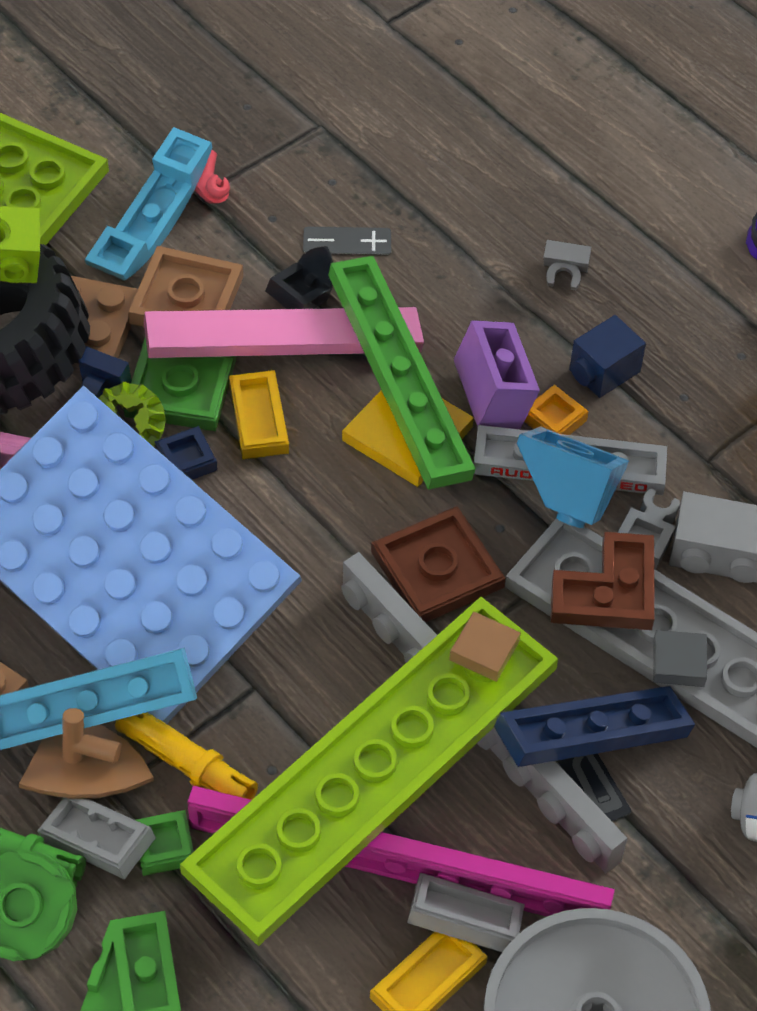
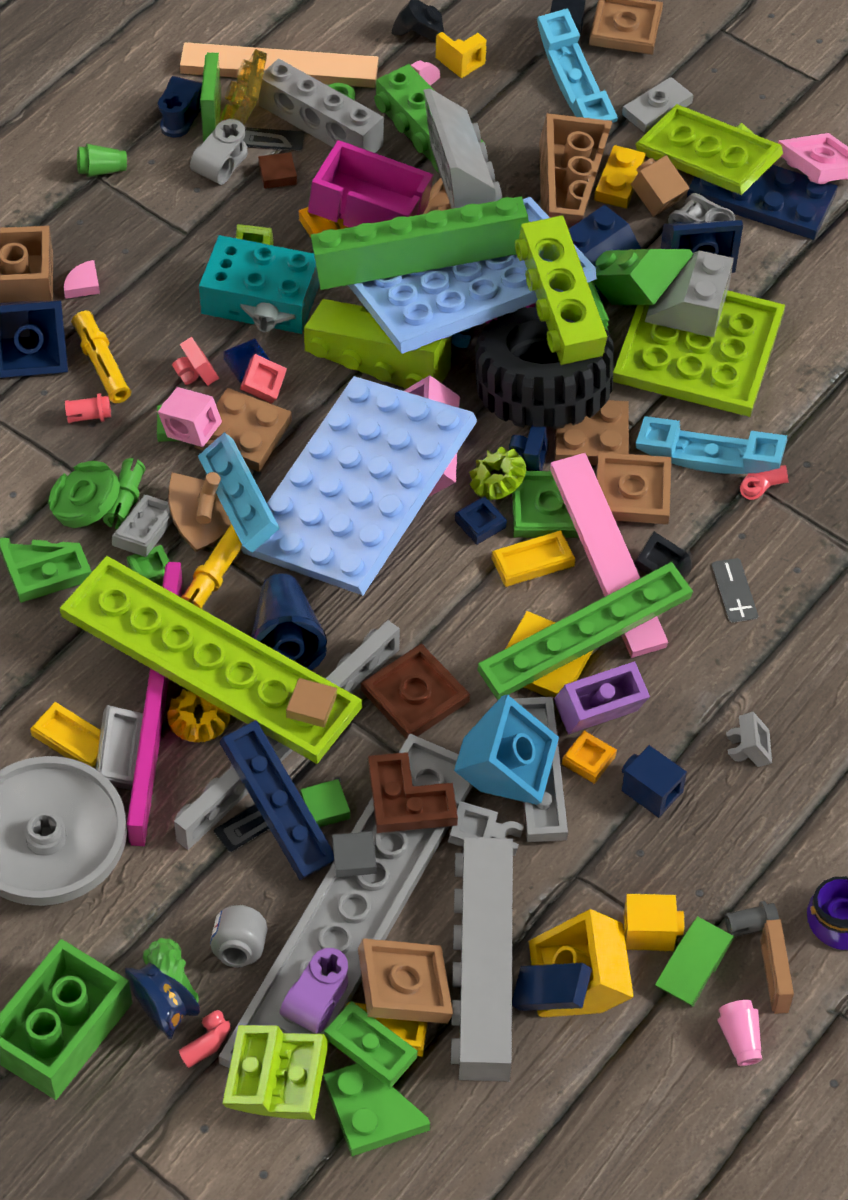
camera: 80 degrees right, 0 degrees up
none -> yellow gear [167,689,230,743]
none -> dark blue cone [251,574,327,670]
none -> bright green tile [300,779,350,827]

